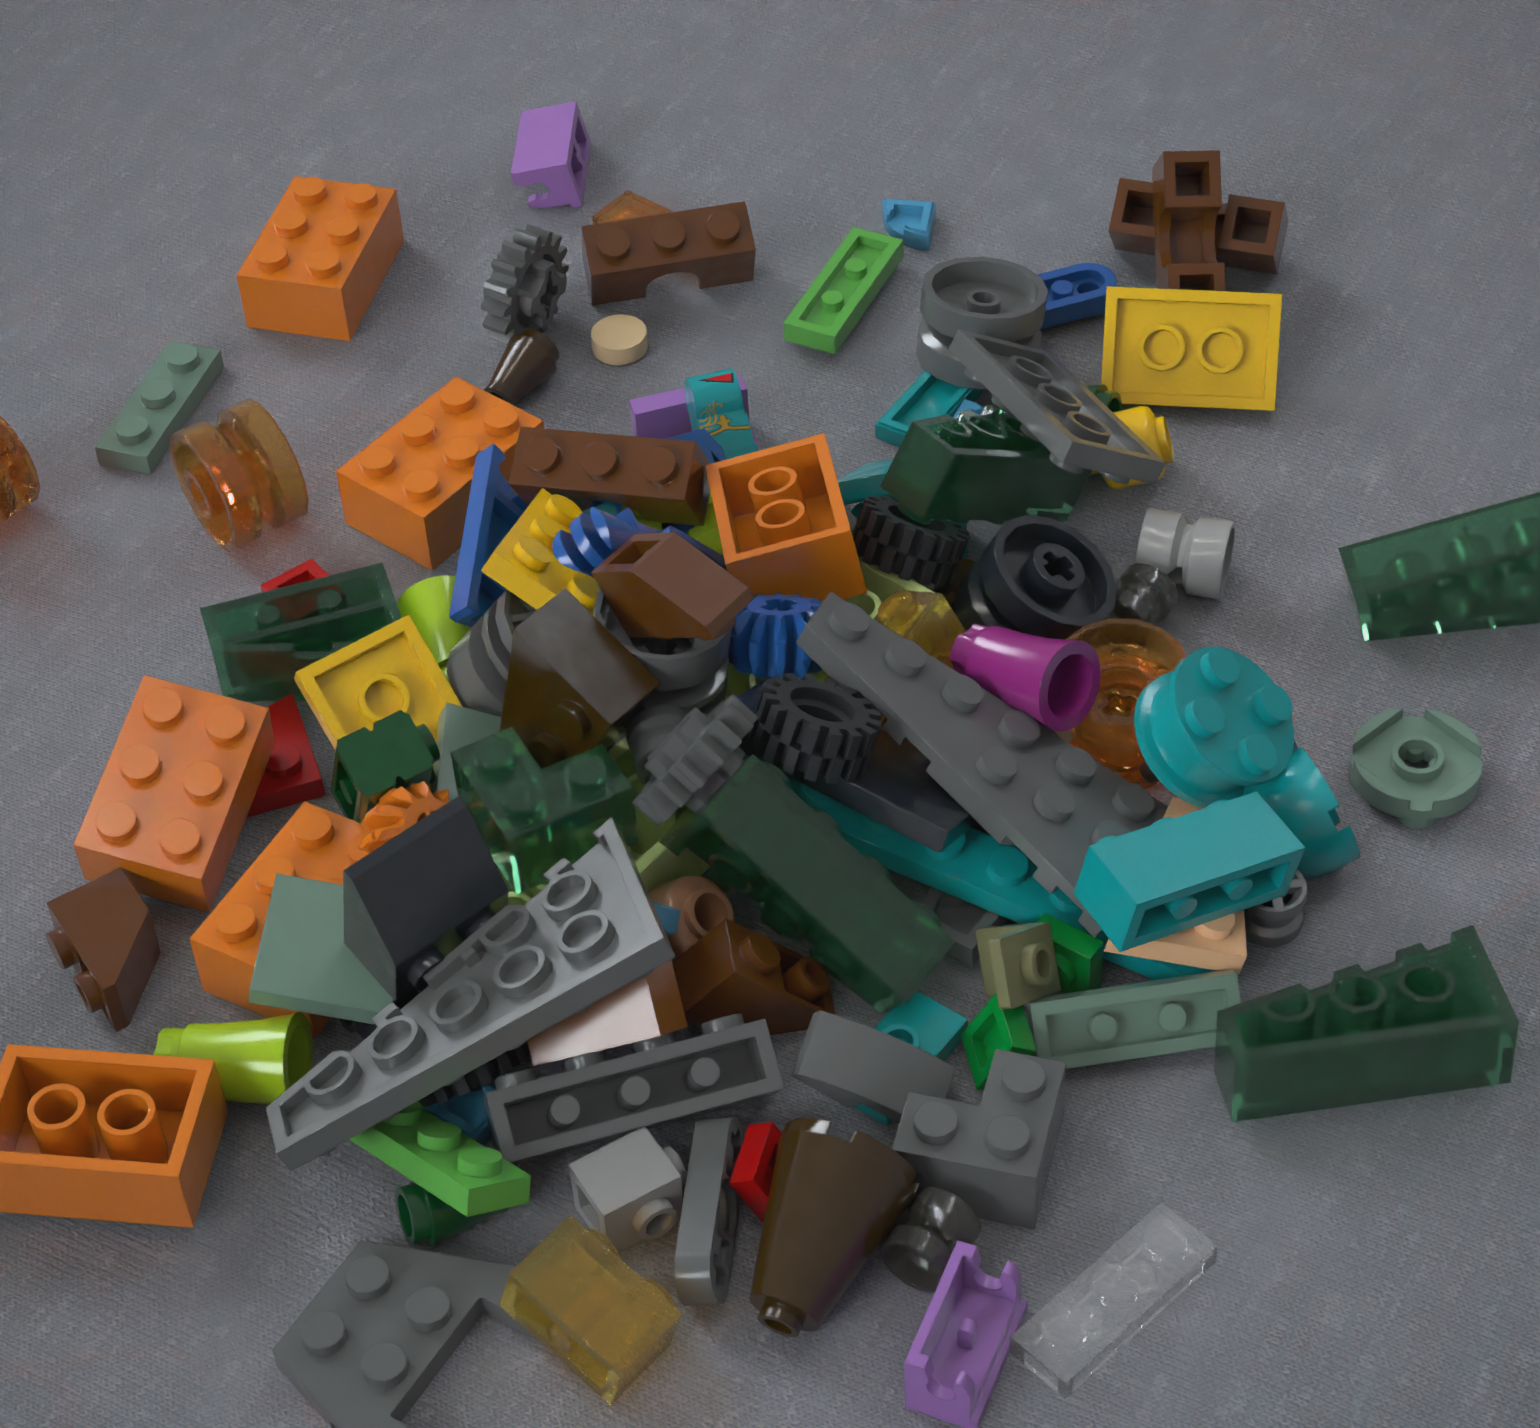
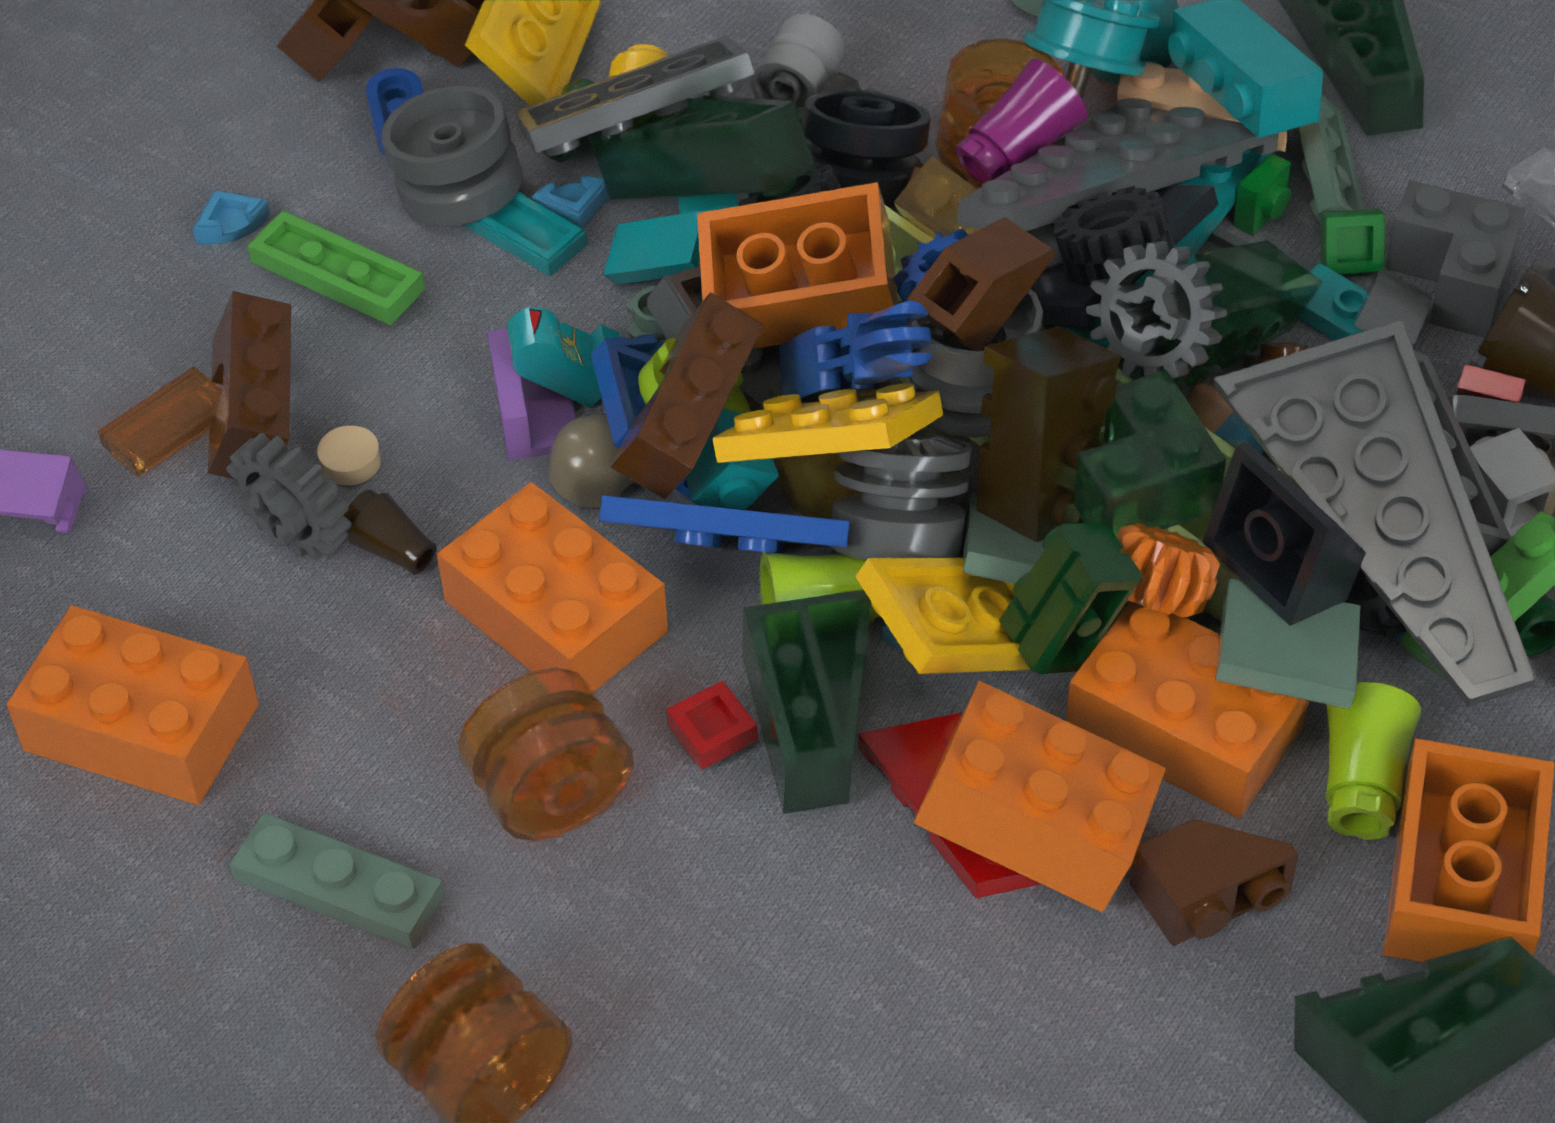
camera: 85 degrees left, 5 degrees up
olive bracket [975,922,1061,1009] -> none

